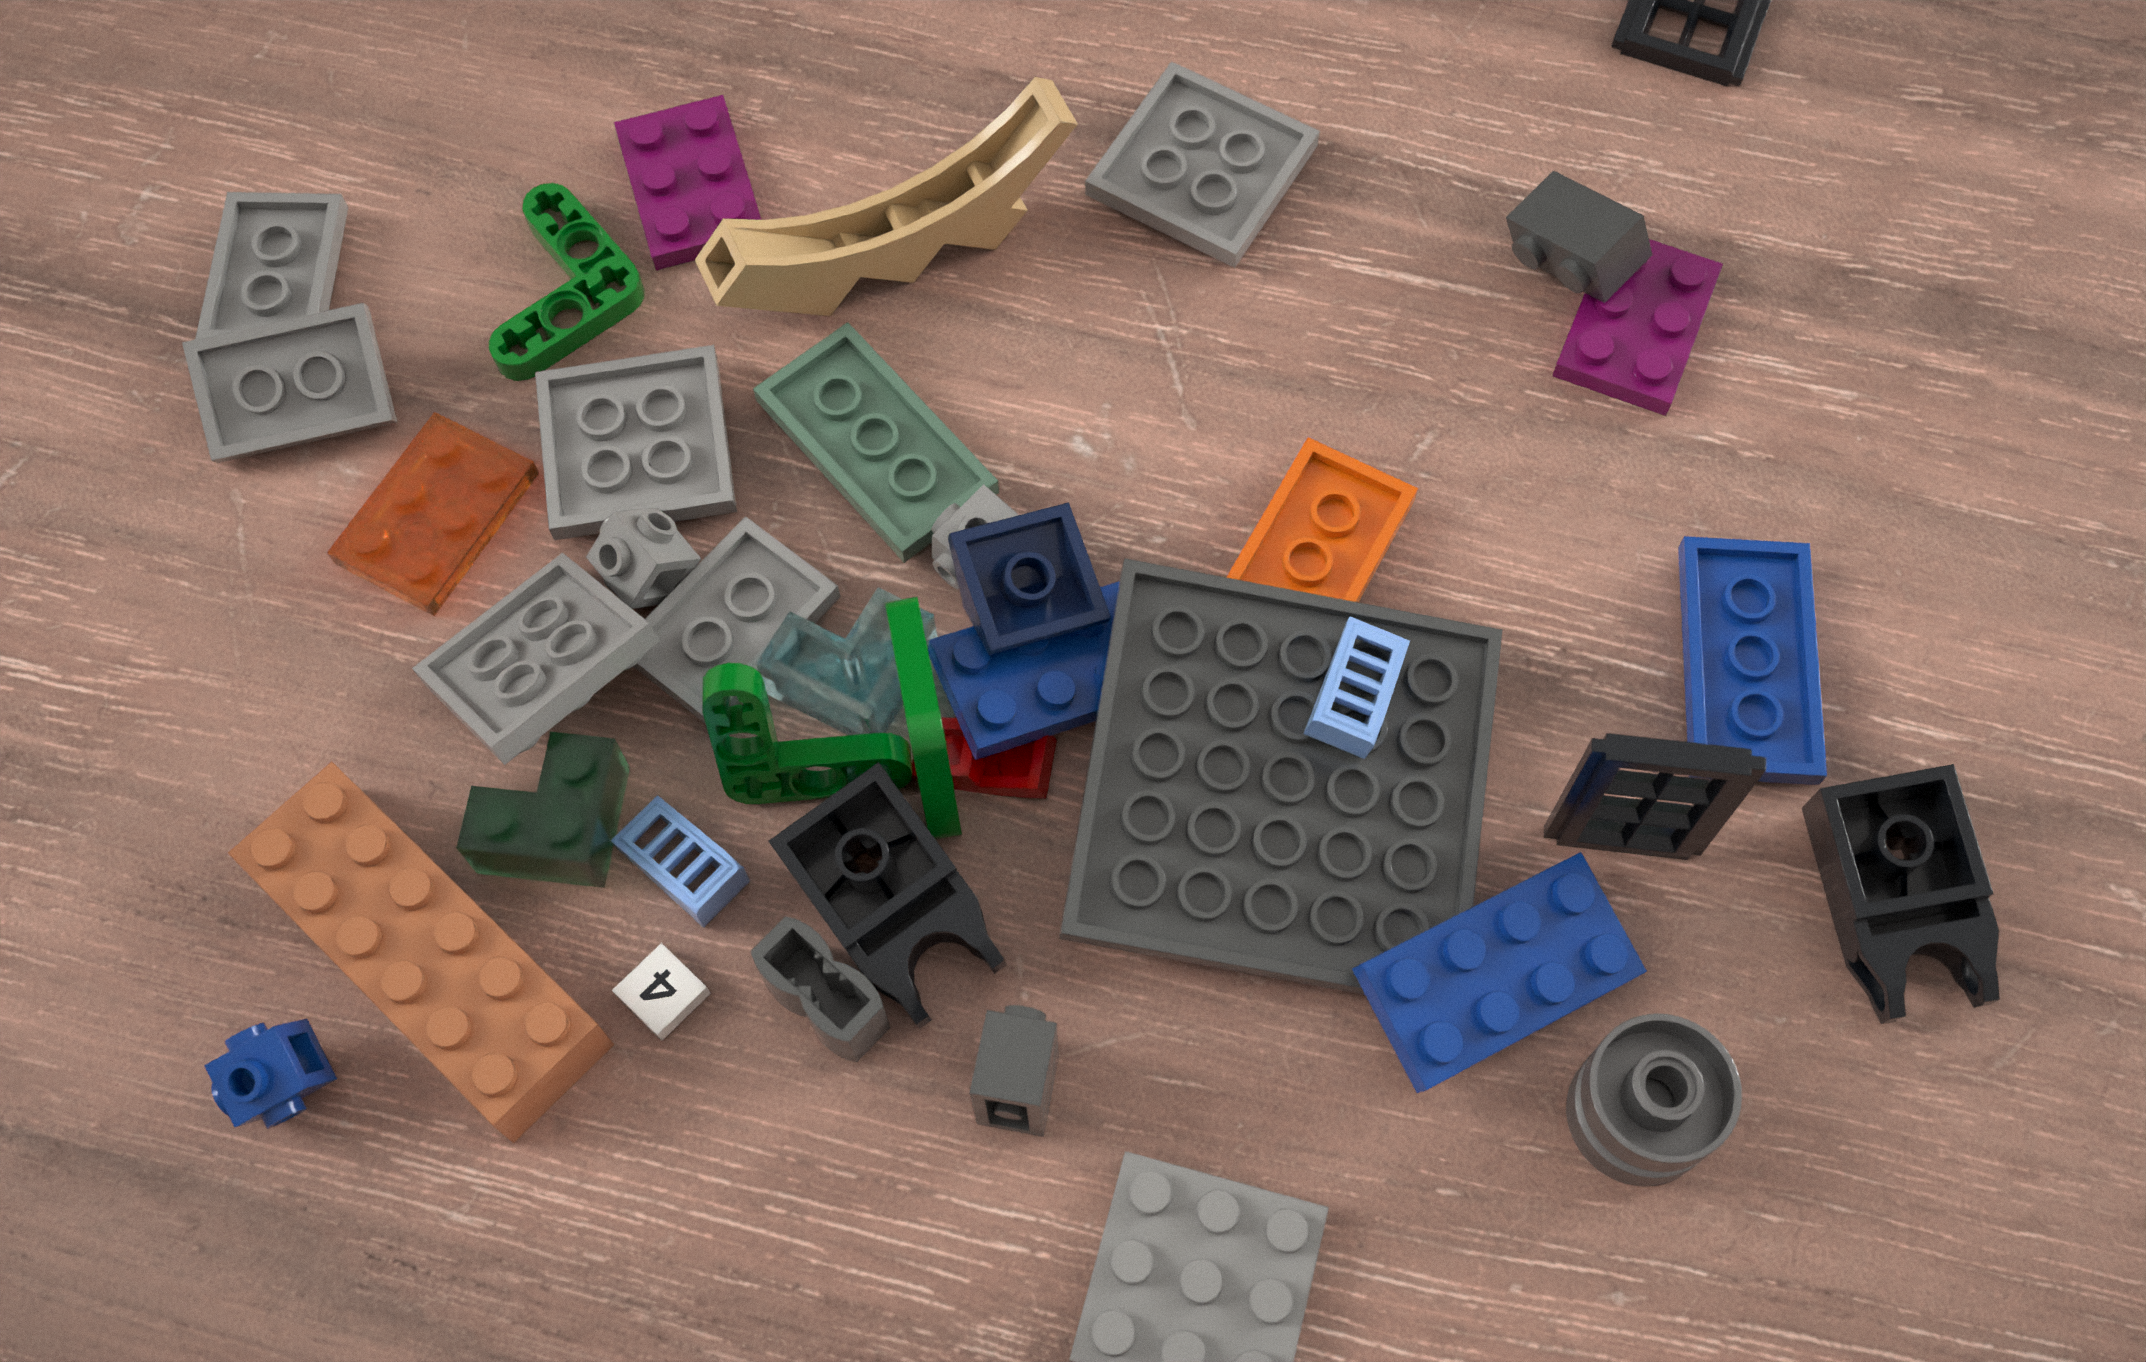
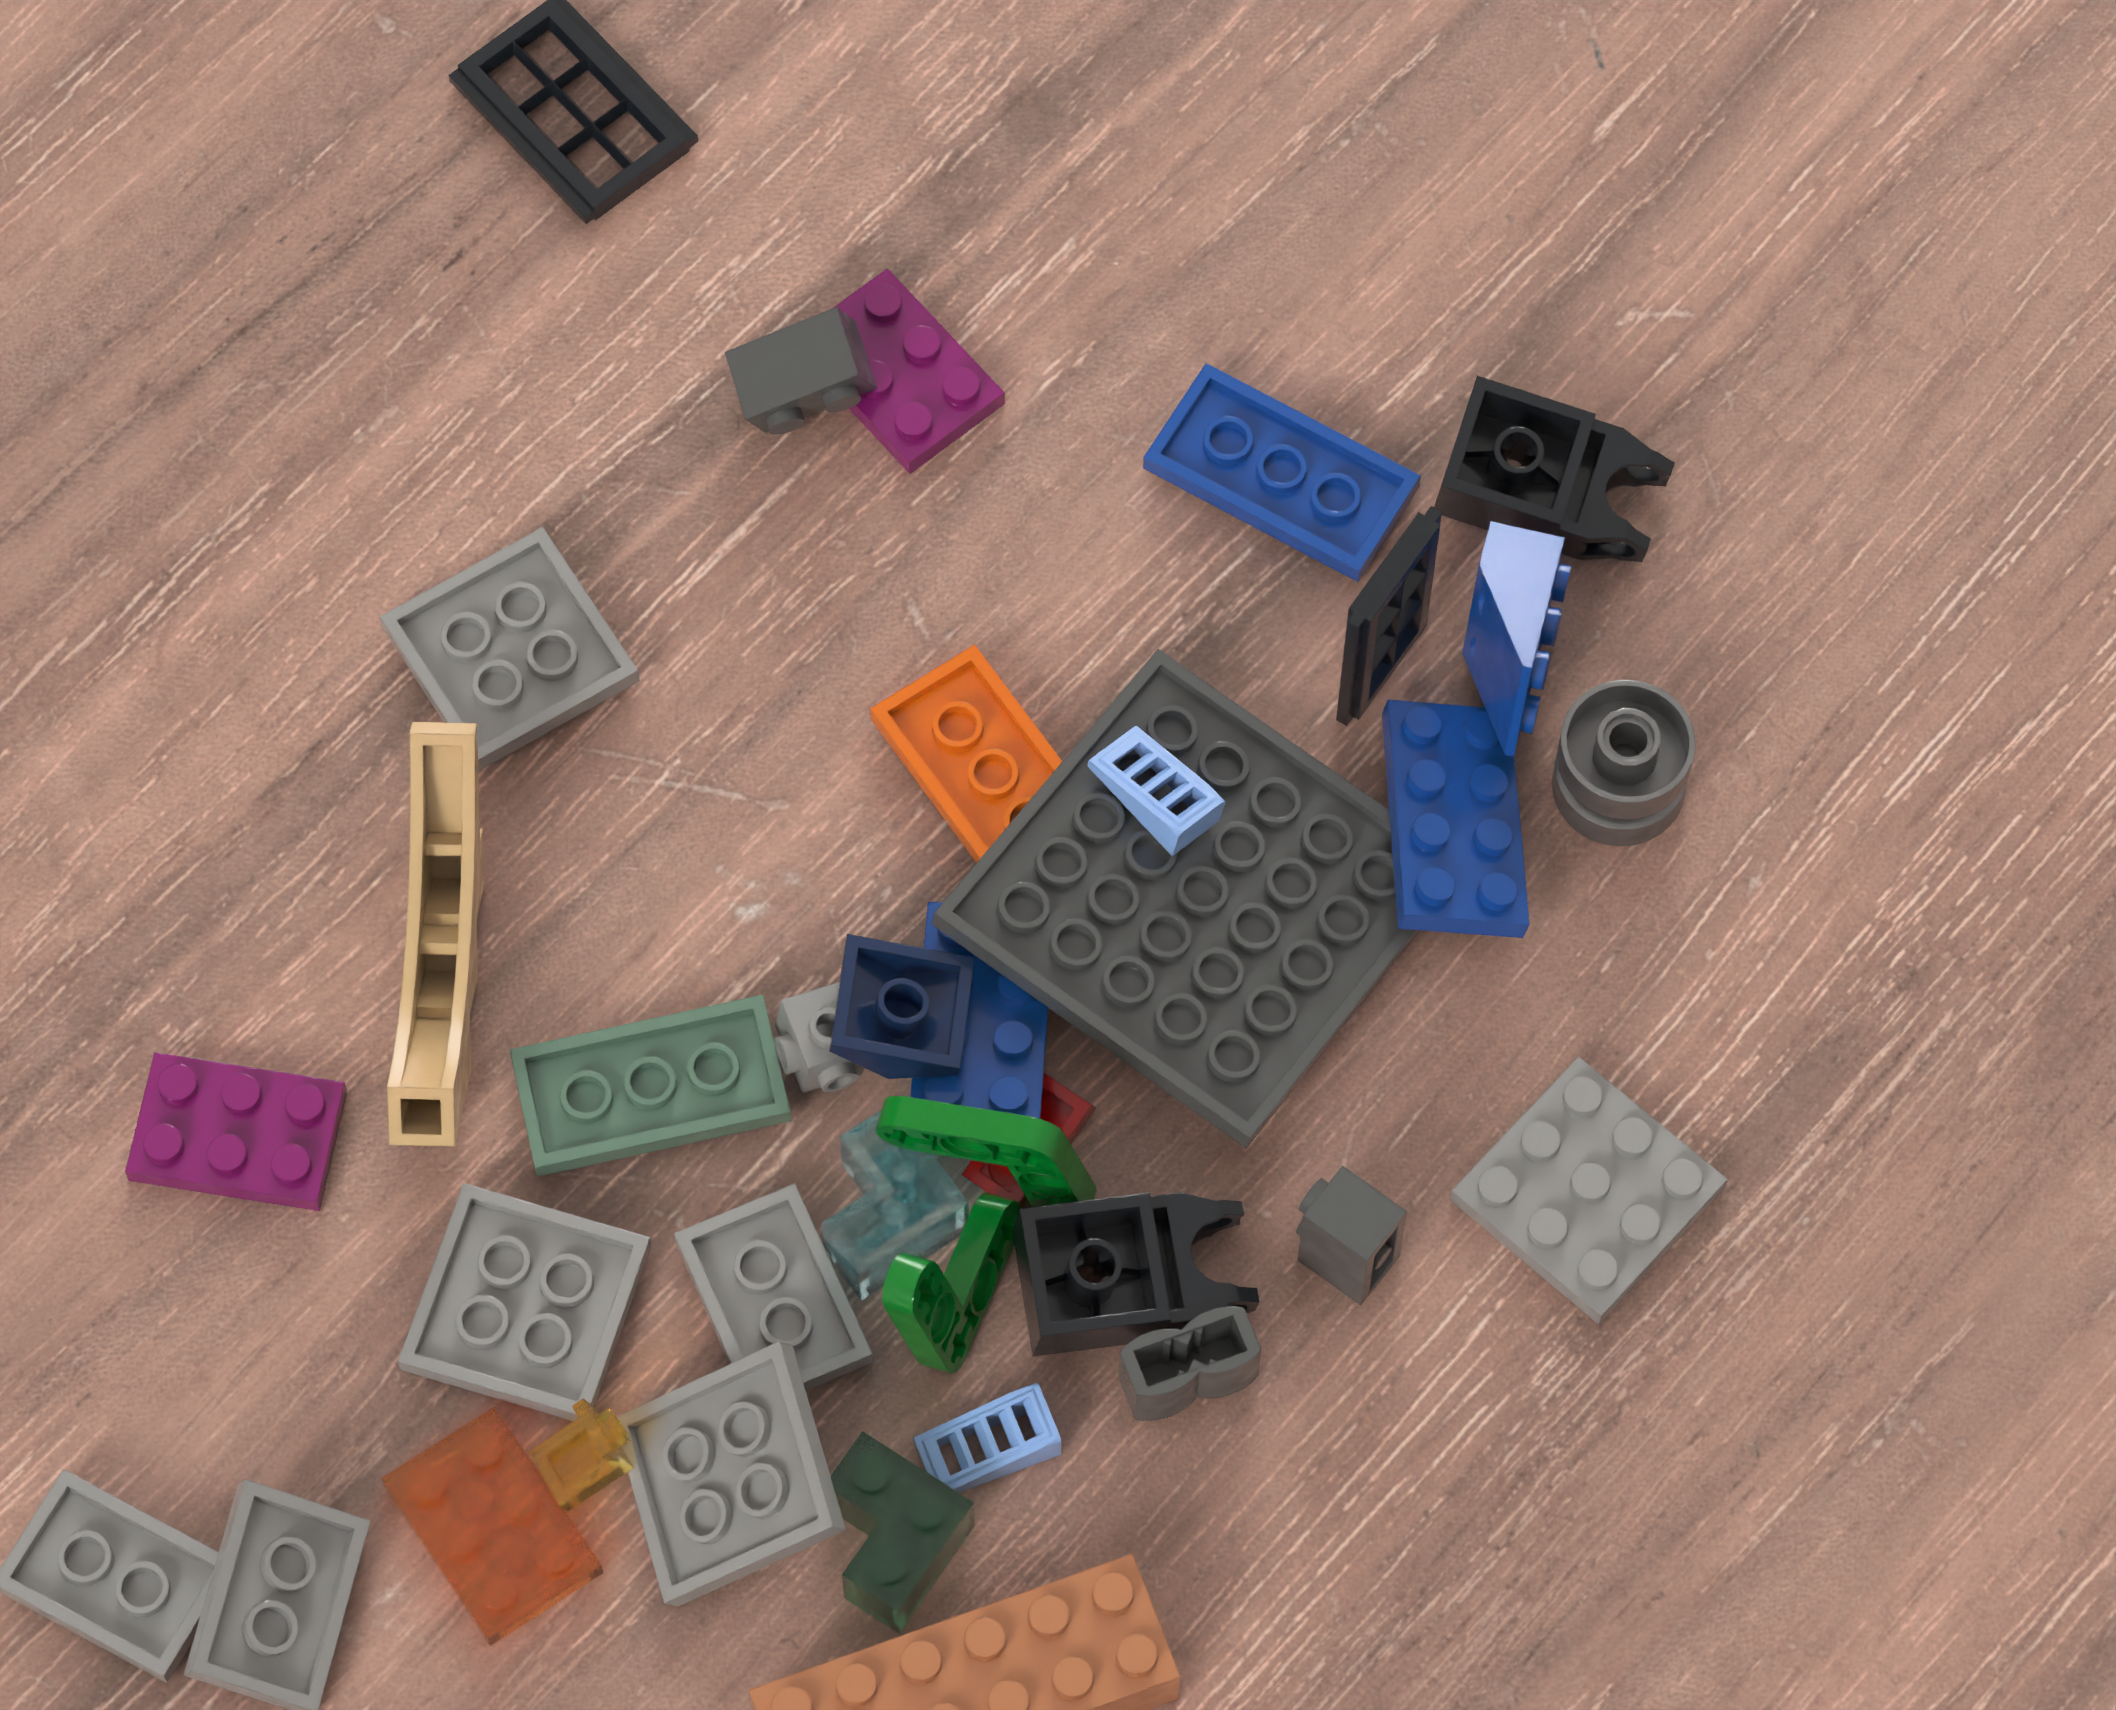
camera: 65 degrees left, 0 degrees up
green beam [489,183,644,381] -> none
light grey brick [586,507,701,609] -> none
white tile [612,943,711,1041] -> none
none -> clear yellow bracket [529,1398,634,1512]
none -> blue slope [1462,521,1571,757]

